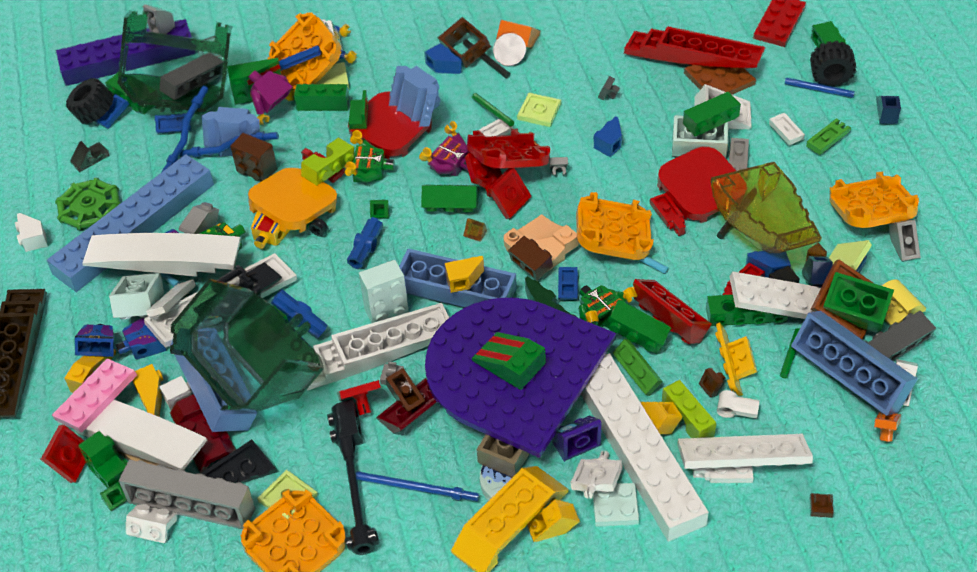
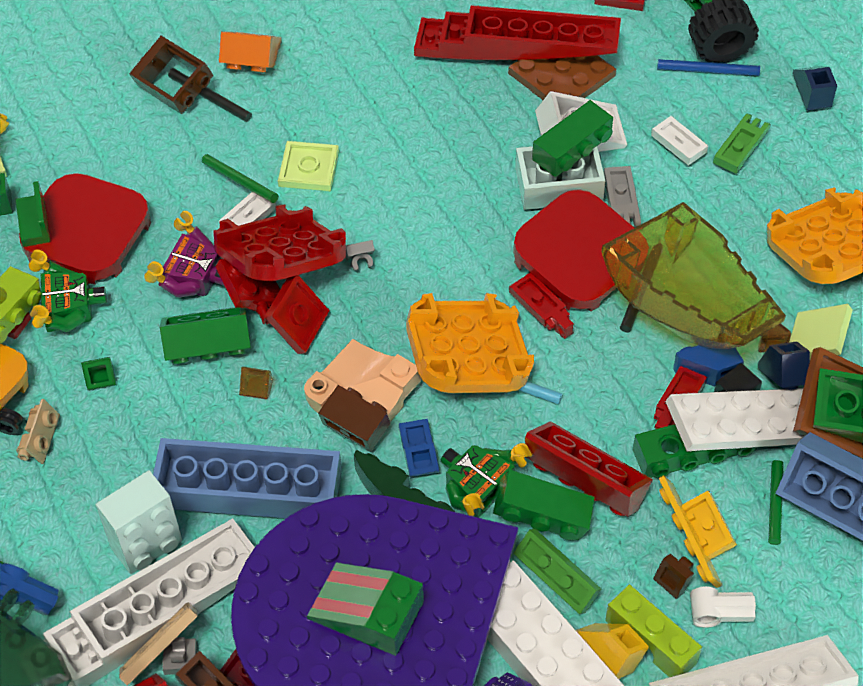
camera: 15 degrees left, 5 degrees up
blue piece [347,217,383,269] -> none
medium blue slope [389,66,441,127] -> none
blue slope [425,43,462,74] -> none
yellow slope [445,256,484,293] -> none
piece [493,33,526,66] -> none
blue slope [593,116,622,158] -> none
dark grey tile [598,76,620,100] -> none
none -> tan hinge [16,399,60,464]
none -> tan tile [119,602,198,686]

